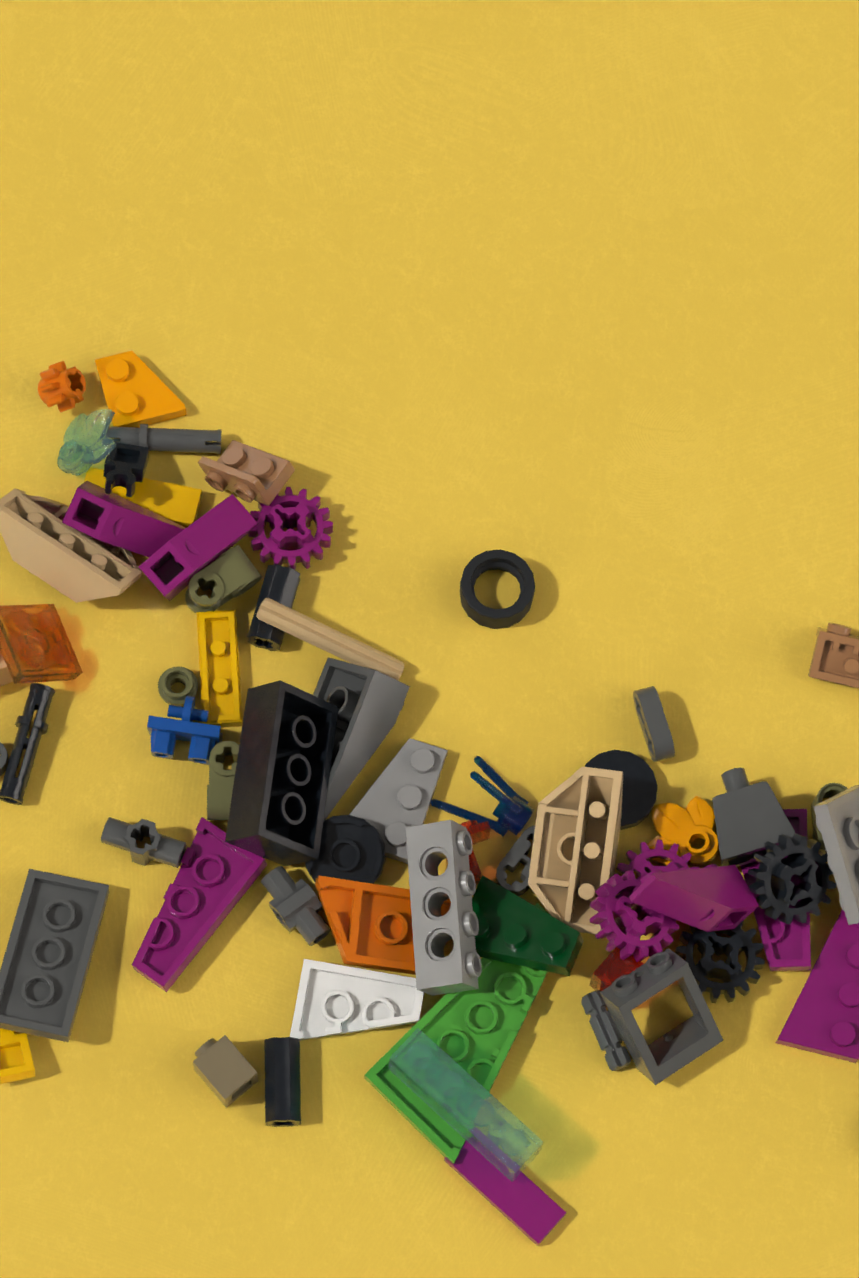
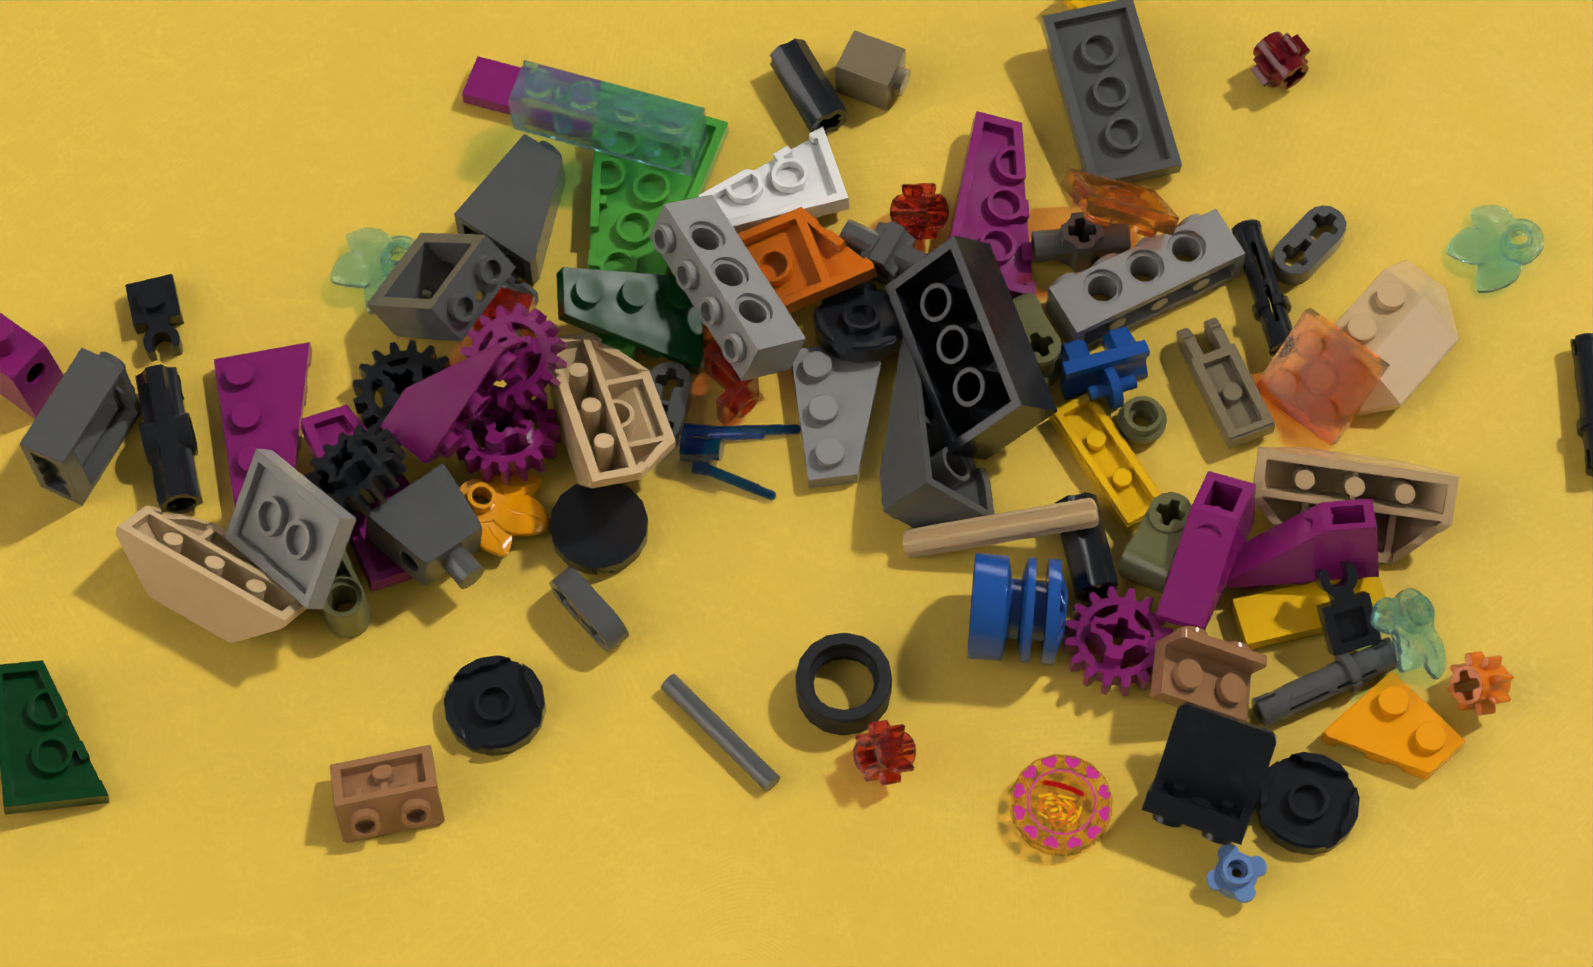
camera: 160 degrees right, 5 degrees down
none -> clear light blue plate [330,227,415,314]
none -> black tile [444,655,546,756]
none -> dark grey slope [454,134,565,286]
none -> dark grey bar [661,674,780,792]
none -> clear red gear [853,720,916,786]
none -> clear red gear [890,183,949,240]
none -> blue wheel [968,553,1067,665]
none -> clear yellow tile [1010,754,1113,857]
none -> light grey brick [1046,209,1246,348]
none -> clear orange plate [1061,167,1179,237]
none -> black bracket [1142,702,1277,845]
none -> dark tan hinge [1176,318,1275,449]
none -> medium blue plate [1206,844,1267,903]
none -> black tile [1255,752,1360,855]

